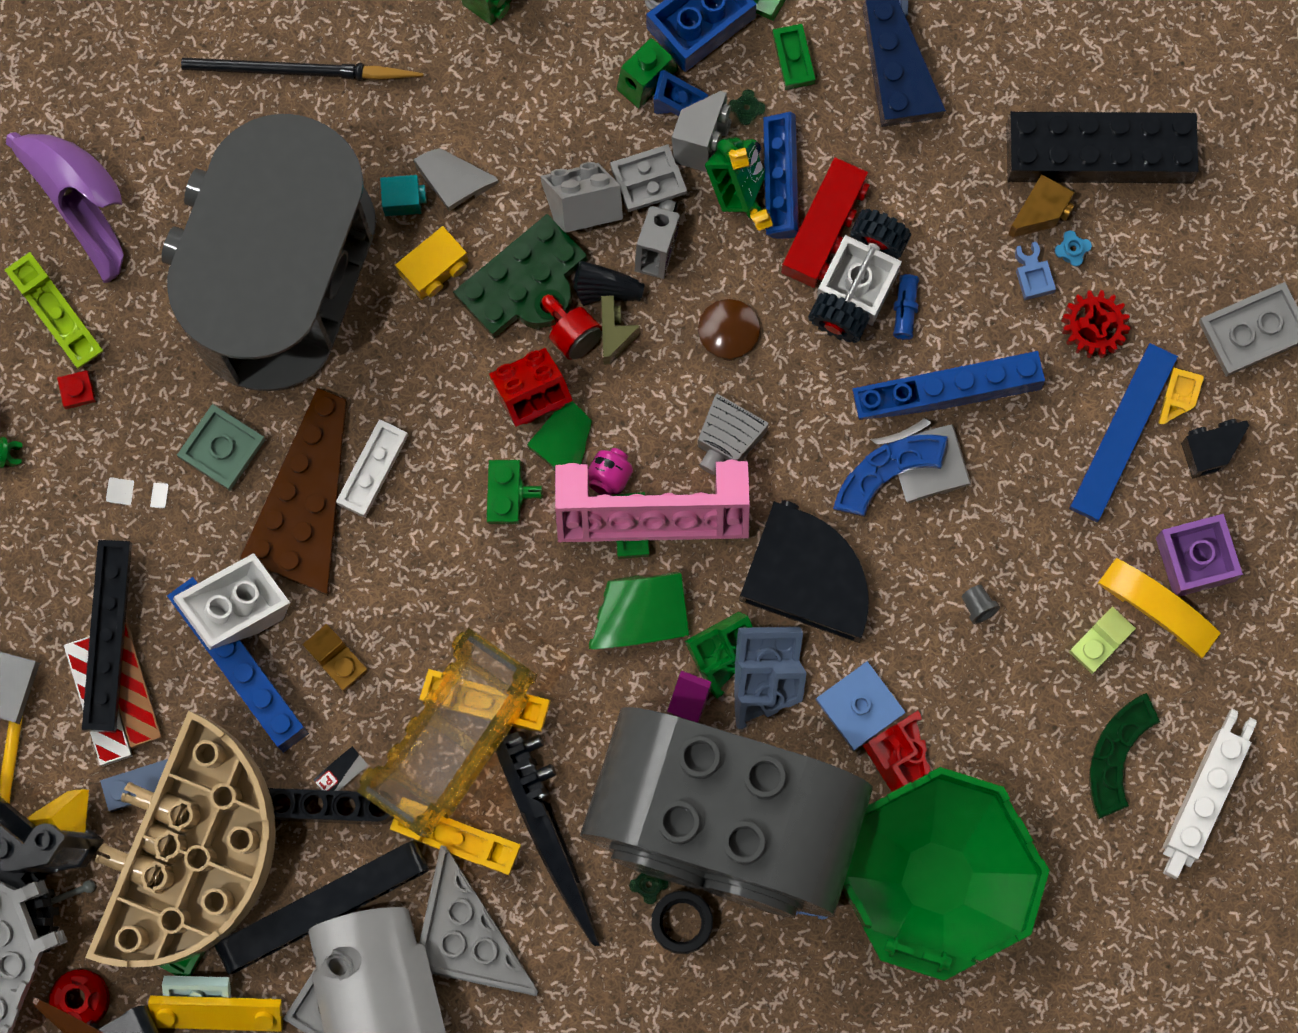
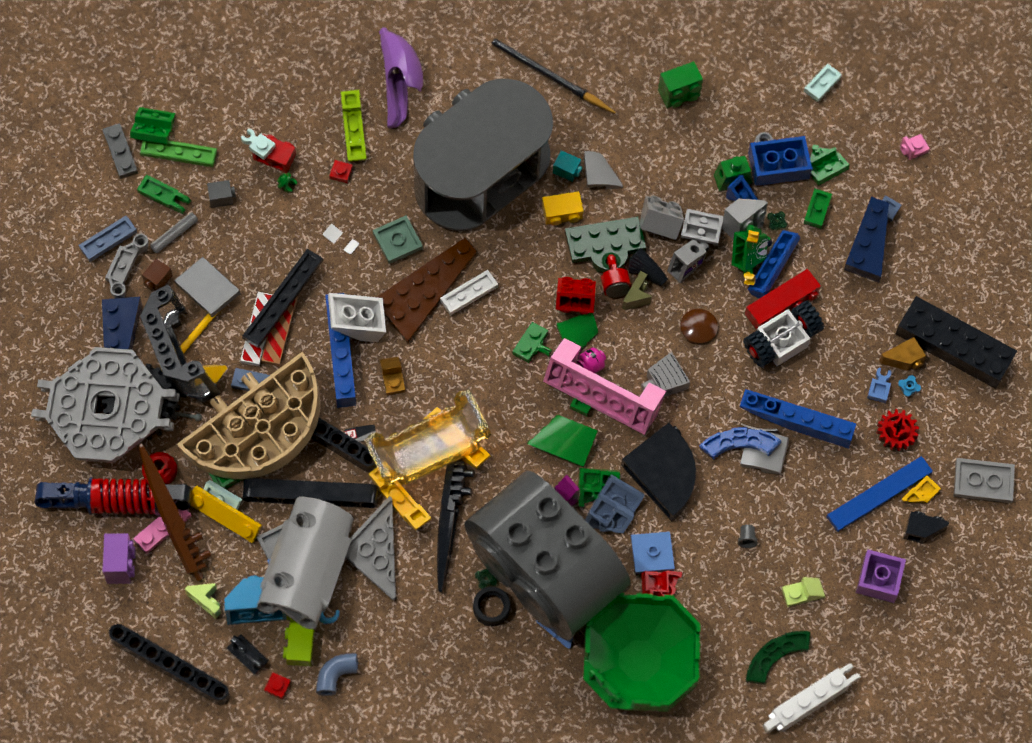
camera: 25 degrees right, 10 degrees down
blue pin [893,274,919,340] -> none
yellow slope [1097,558,1221,659] -> none

